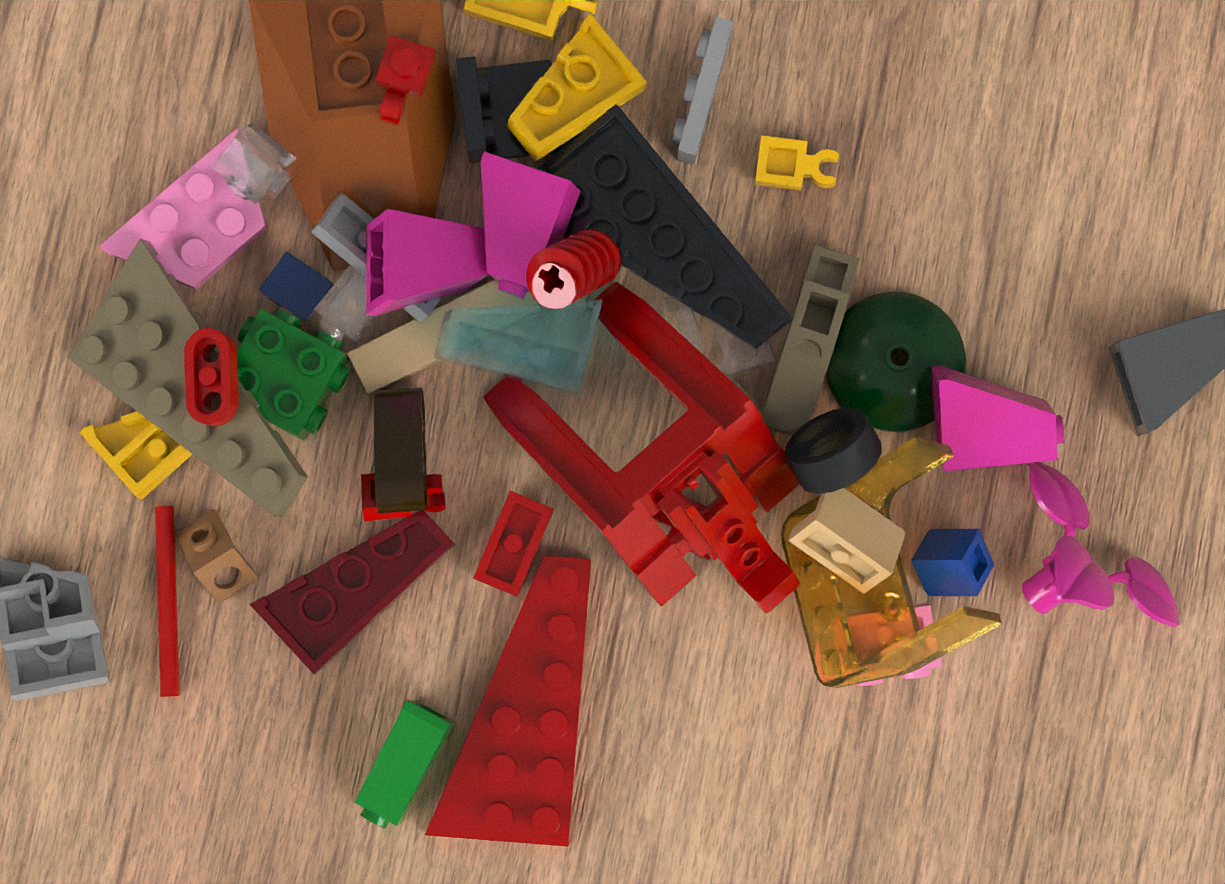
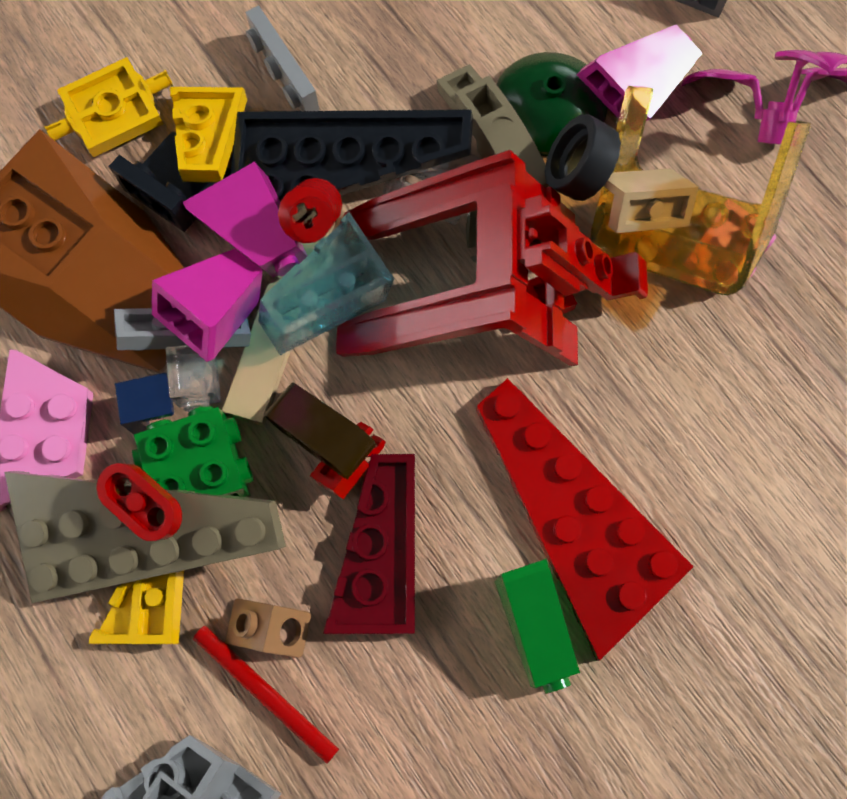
camera: 45 degrees left, 10 degrees down
clear brick [211,122,296,204] -> none
red plate [376,35,436,125] -> none
red plate [473,491,554,597] -> none
yellow plate [754,135,839,191] -> none
blue panel [911,529,995,596] -> none

